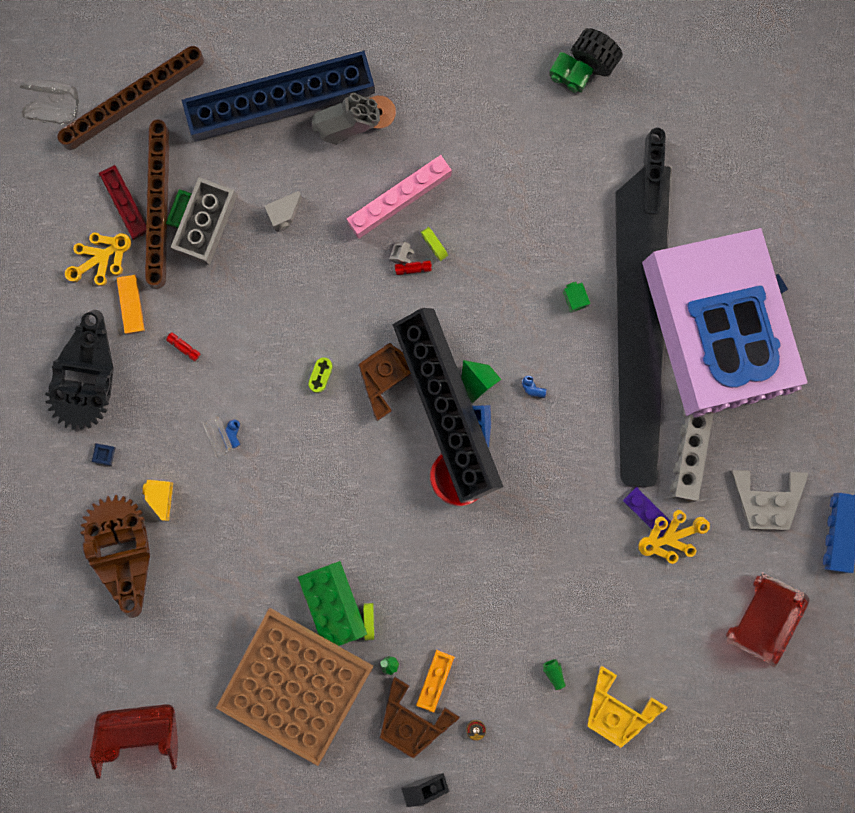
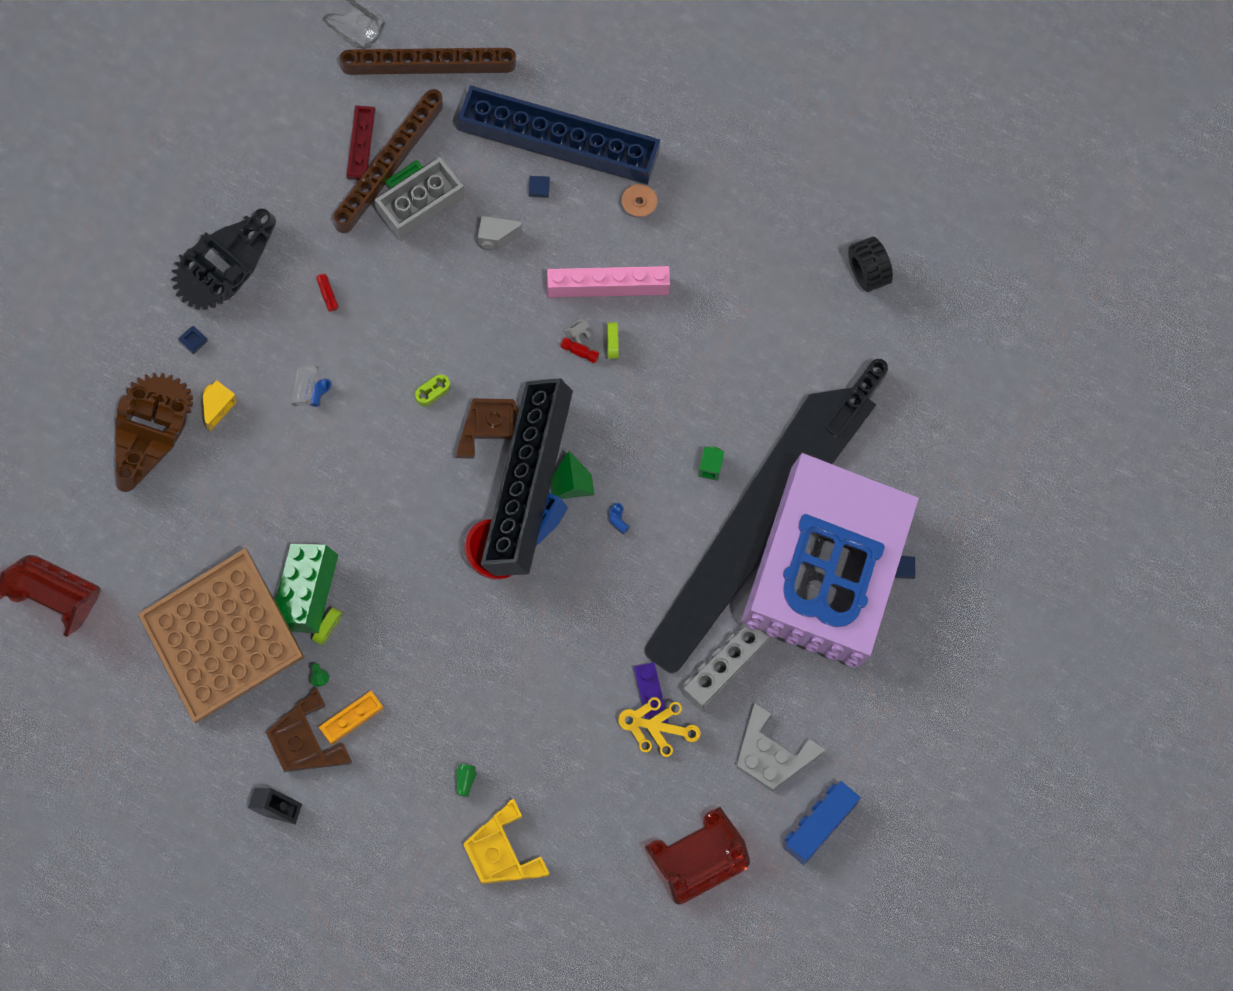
camera: 30 degrees right, 15 degrees down
yellow plant [65,232,131,286] -> none
light orange tile [117,275,145,334] -> none
dark grey brick [312,93,380,145] -> none
tile [466,720,486,741] -> none
green brick [549,52,594,93] -> none
none -> dark blue tile [529,176,550,198]

